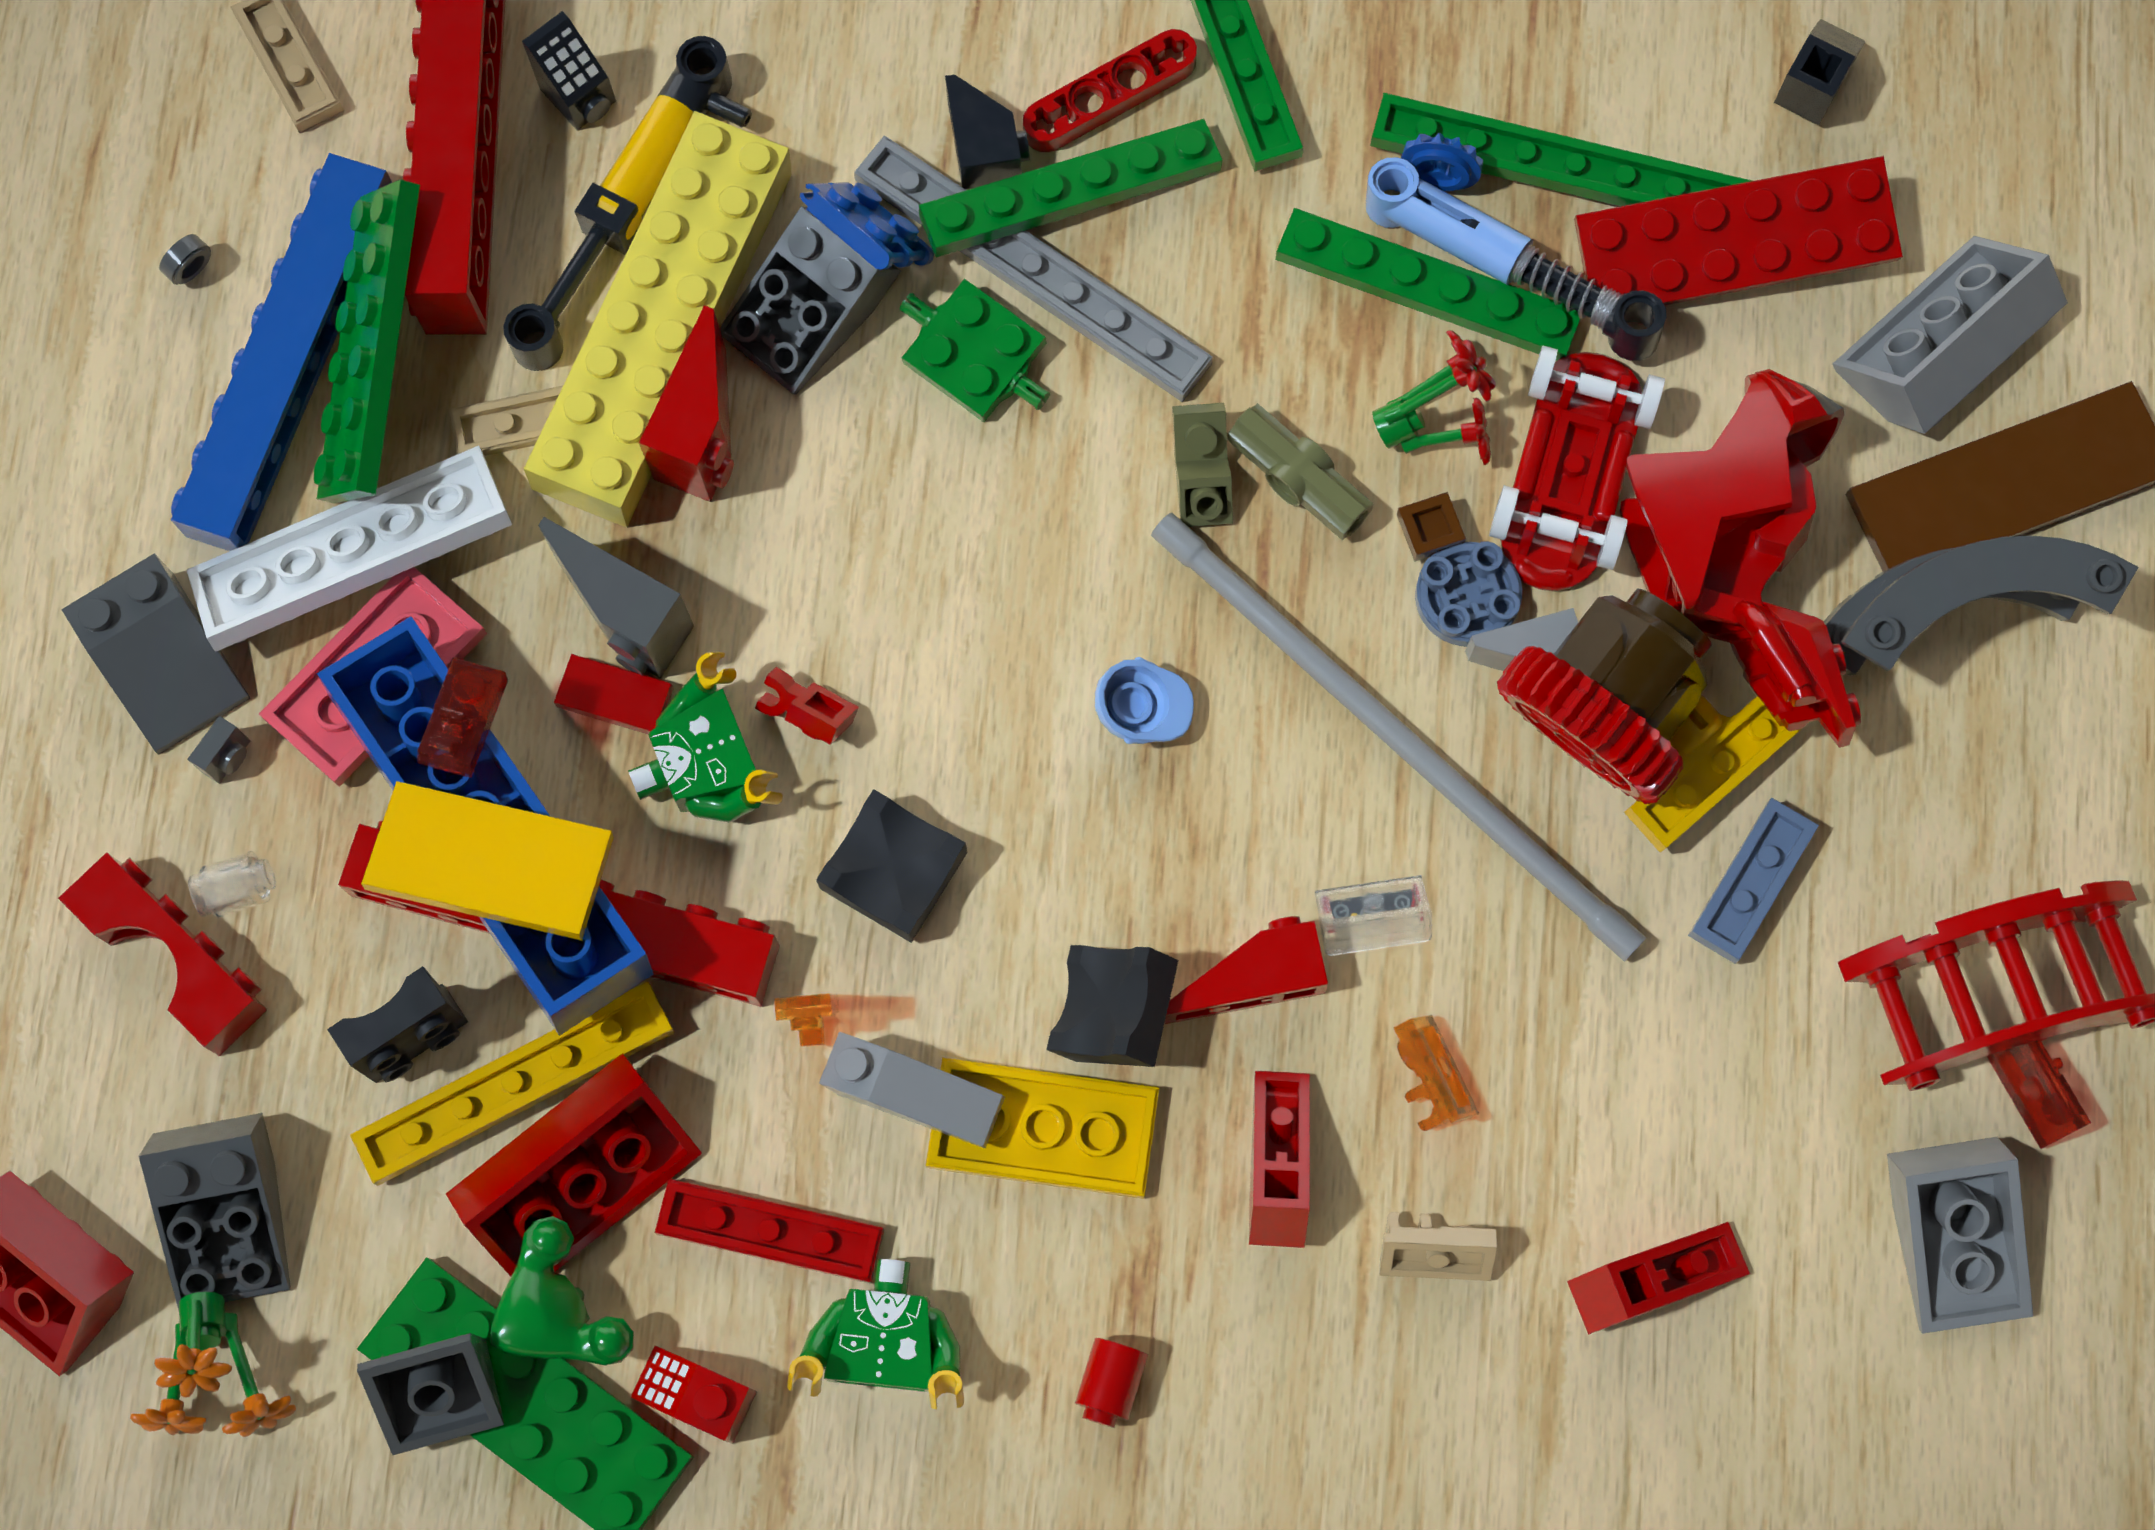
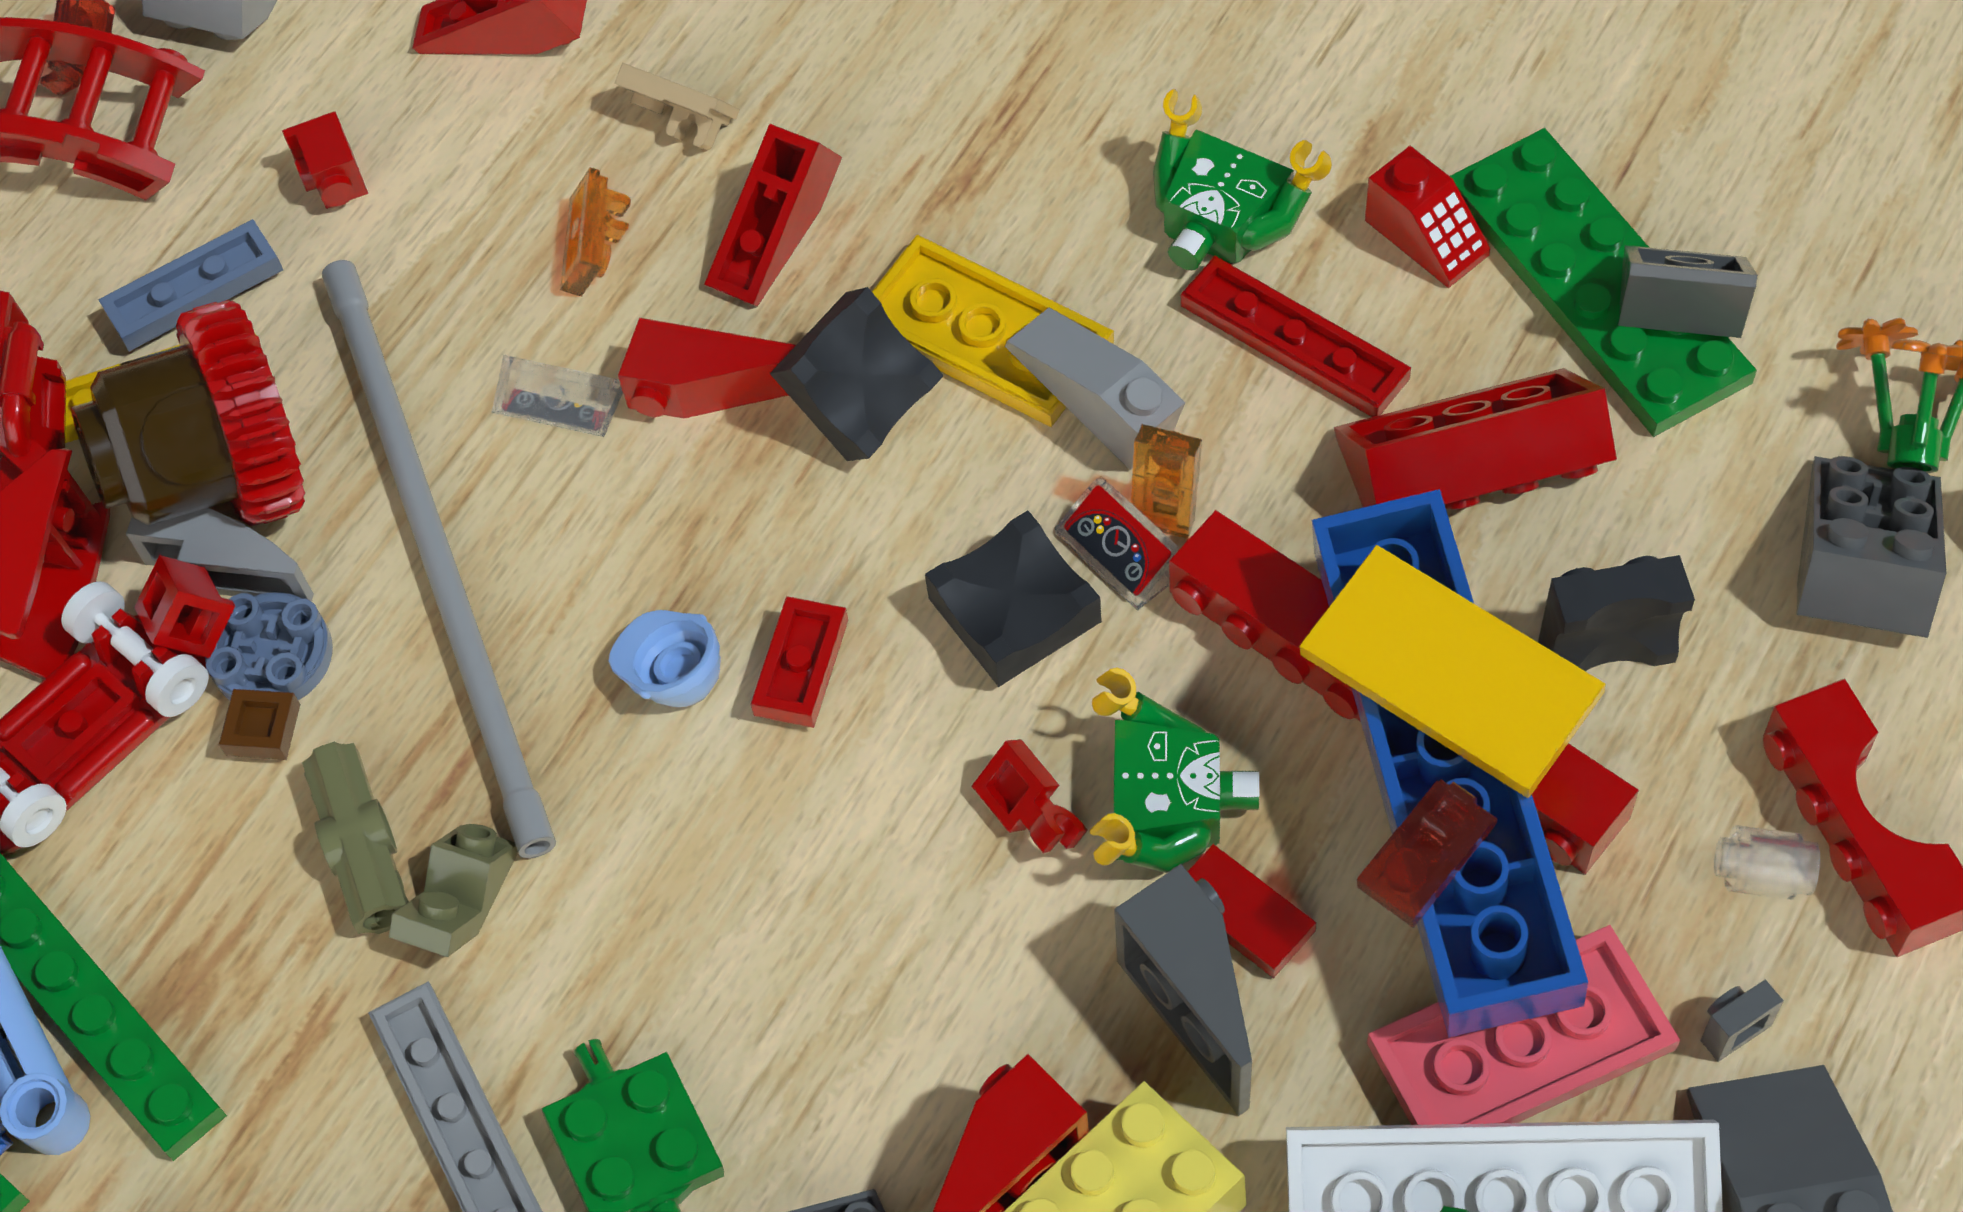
camera: 150 degrees left, 15 degrees down
yellow plate [350,982,675,1186] -> none
green head [491,1216,634,1366] -> none
red brick [1075,1338,1148,1428] -> none
plant [1372,330,1496,465] -> none
none -> red brick [134,555,235,658]
none -> red brick [282,111,369,209]
none -> red plate [751,596,849,728]
none -> slope [1055,476,1180,611]

